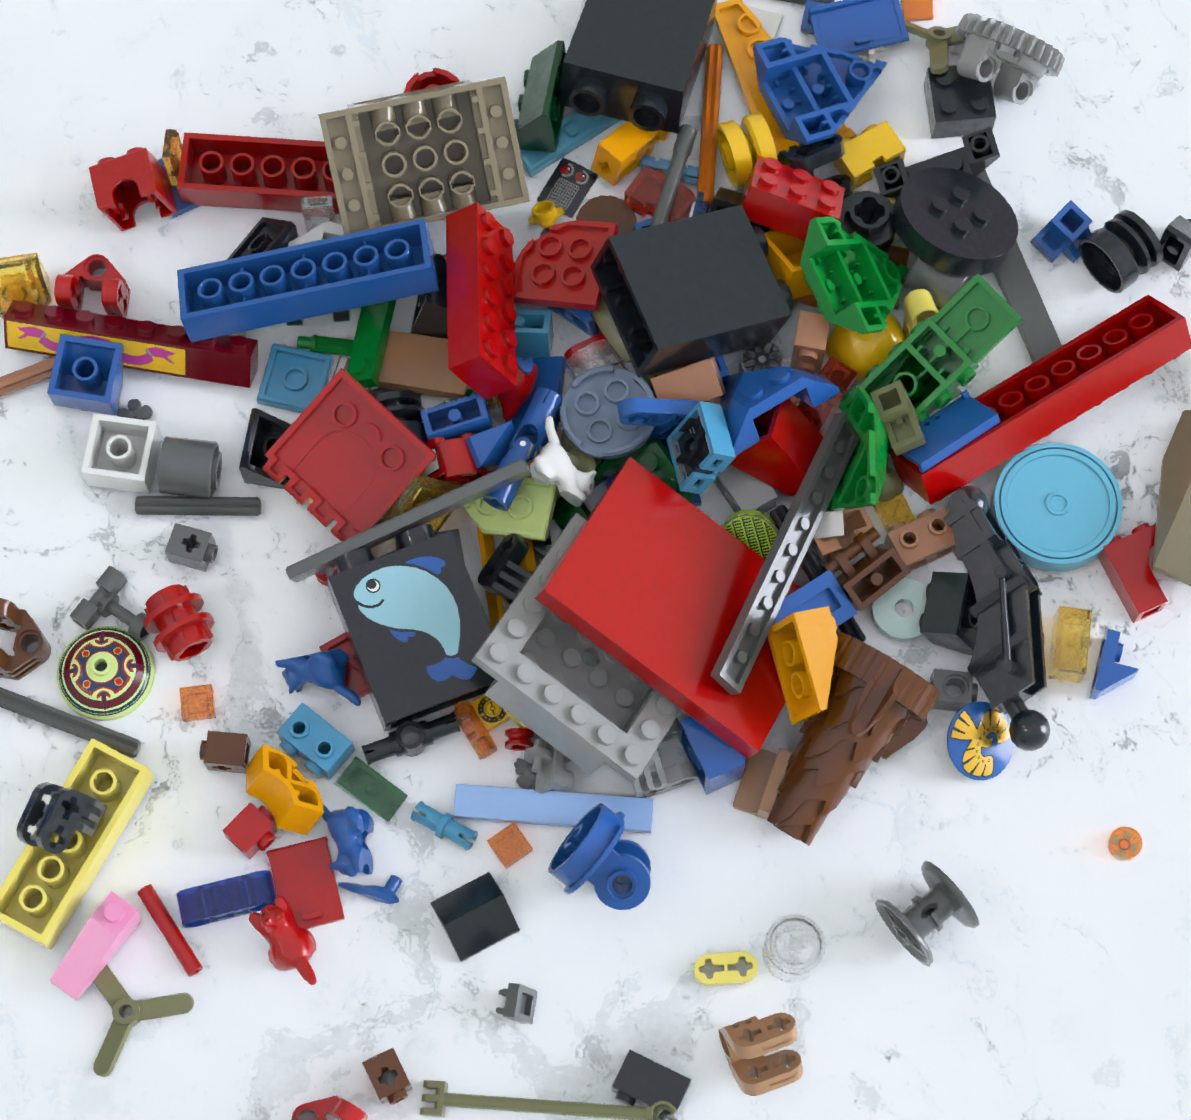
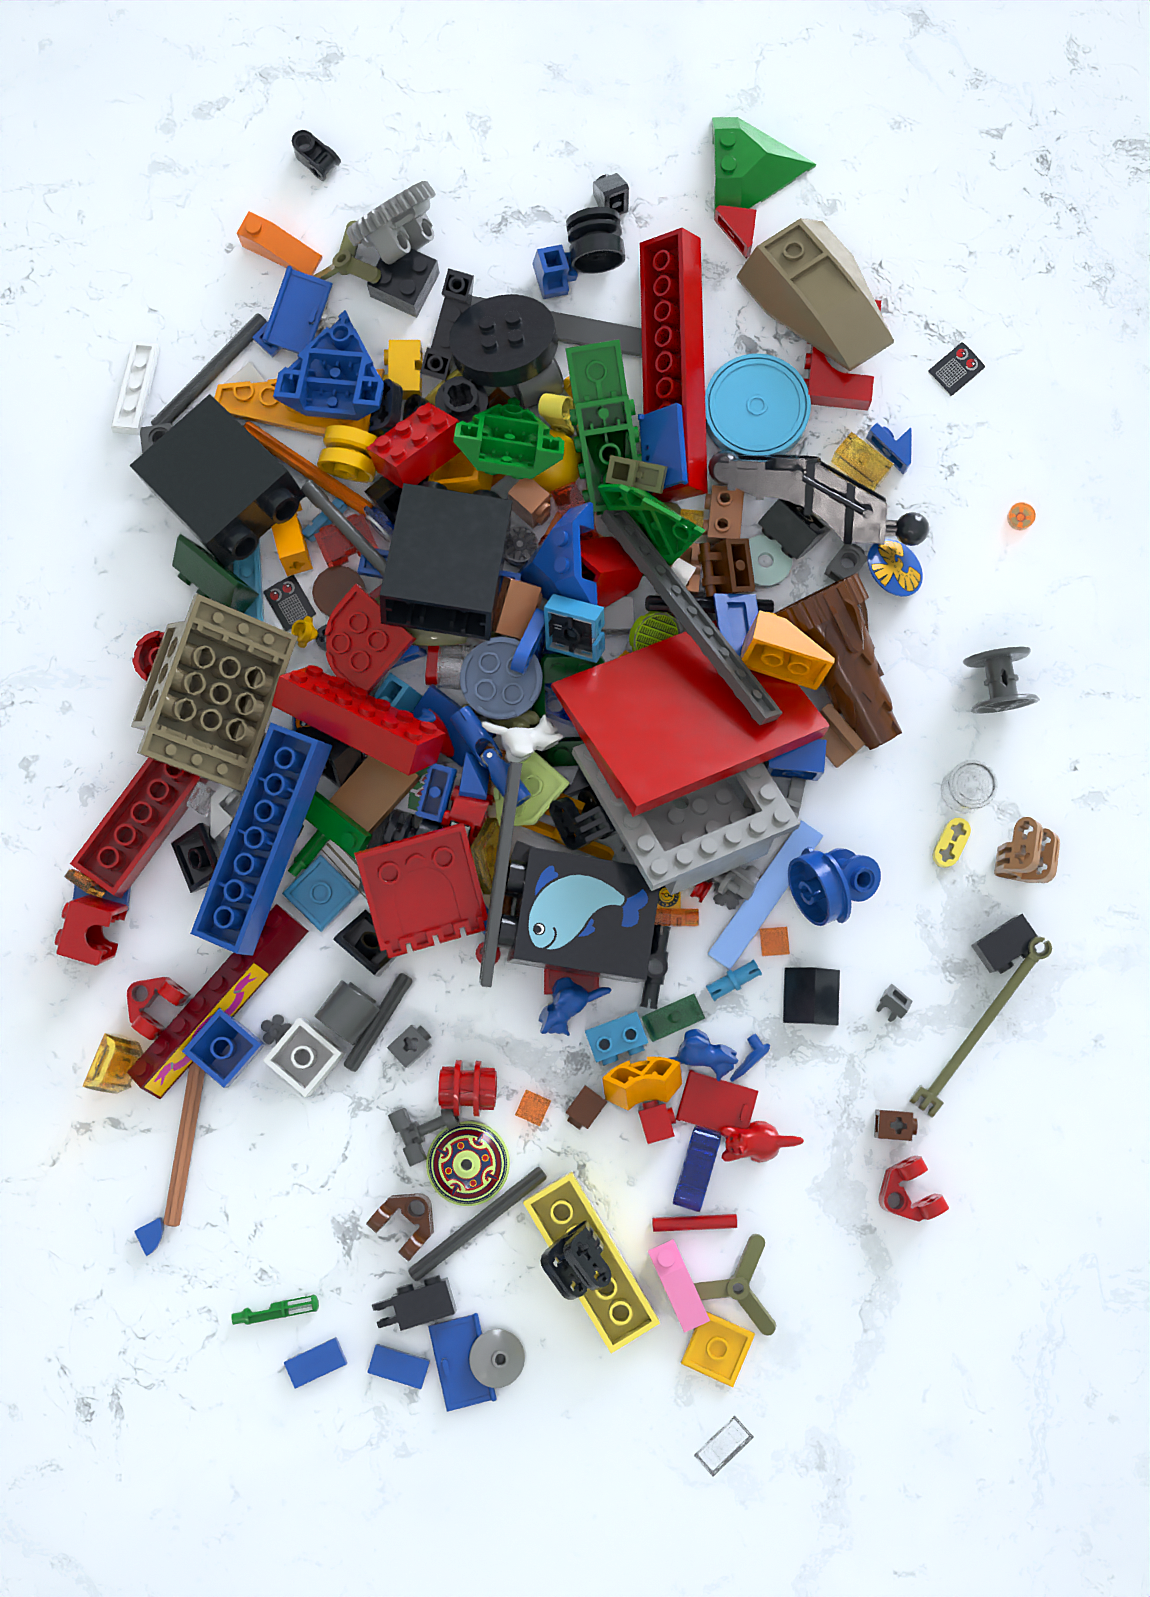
camera: 55 degrees left, 10 degrees up
none -> yellow tile [680,1311,755,1387]

